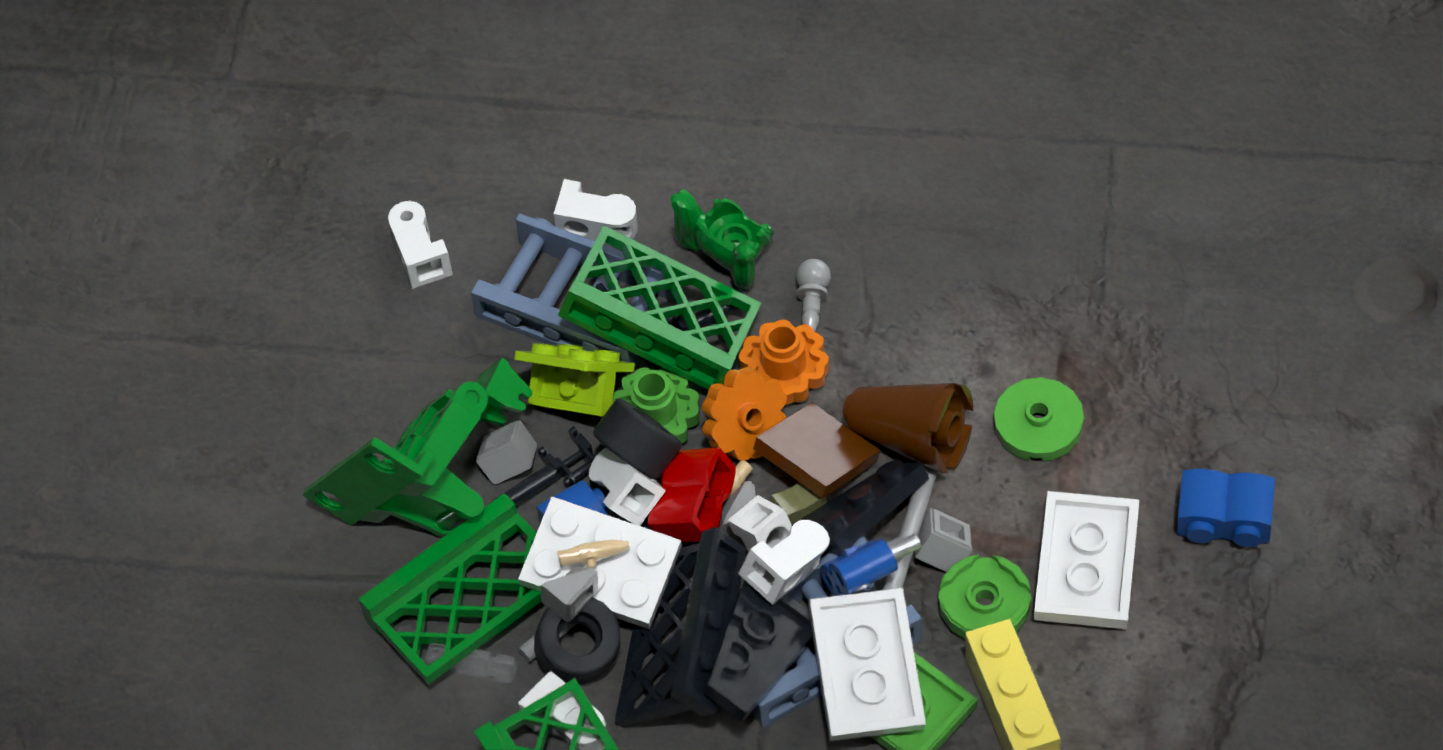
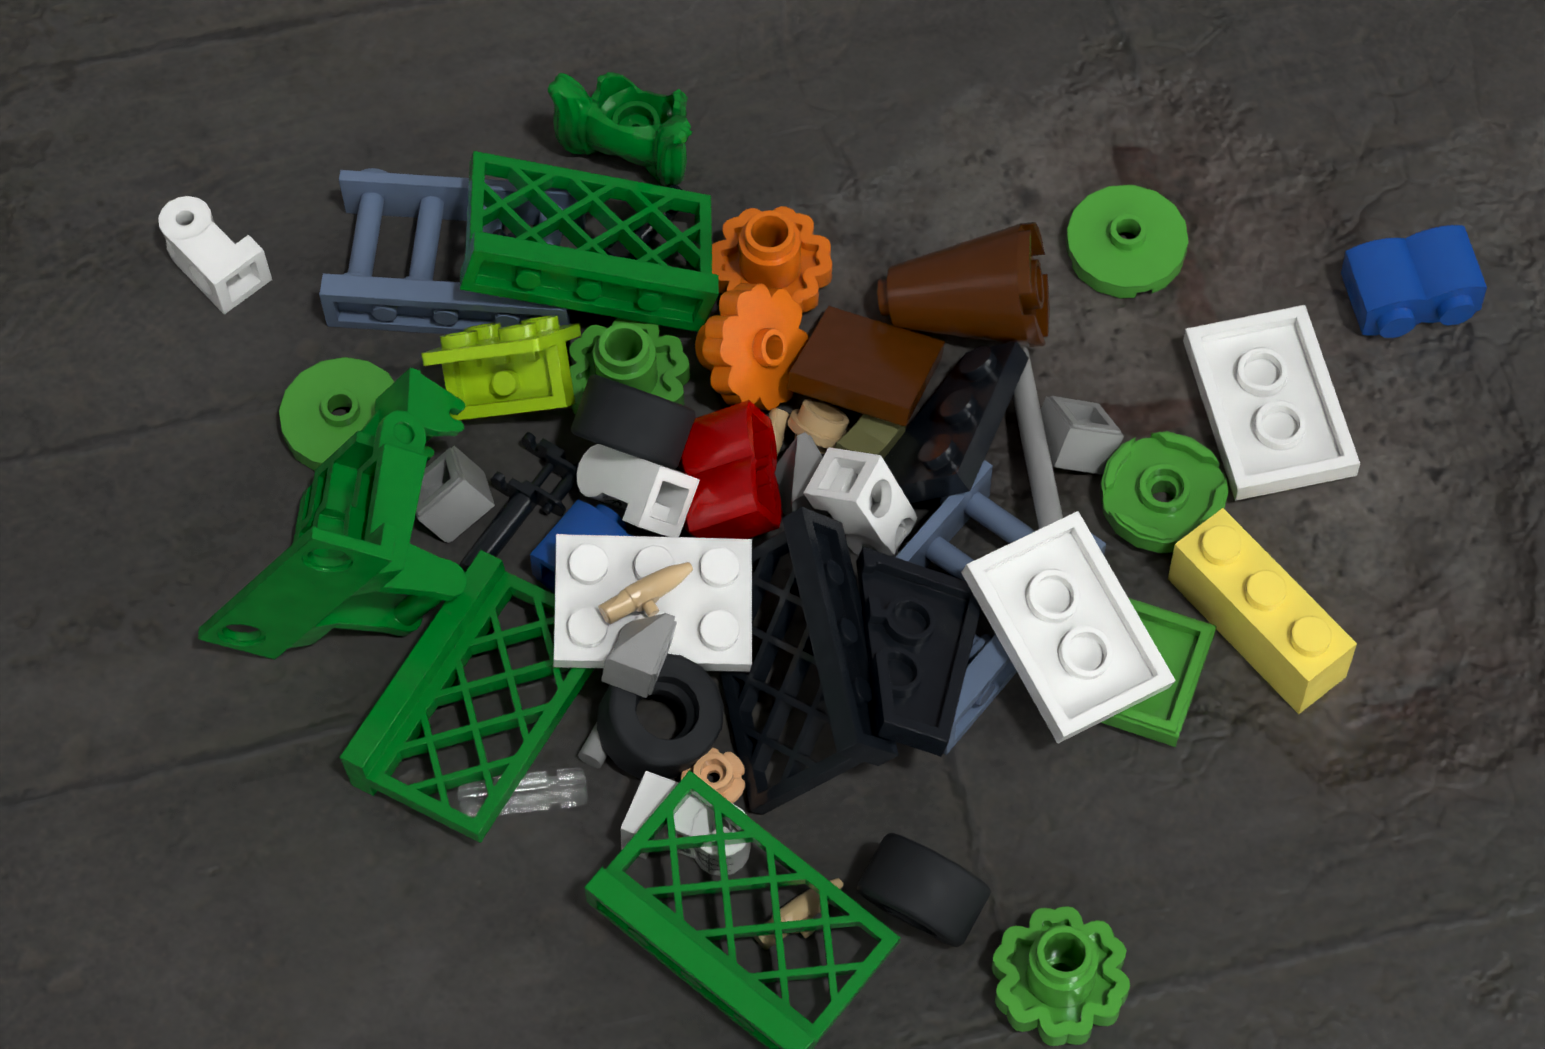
camera: 25 degrees left, 5 degrees up
white leg [554,179,638,241] -> none
white leg [739,520,829,605] -> none
light grey bar [796,259,831,331] -> none
blue piece [820,533,922,596] -> none
none -> bright green plate [279,357,394,471]
none -> light nougat plate [681,748,745,804]
none -> tan plate [787,399,849,454]

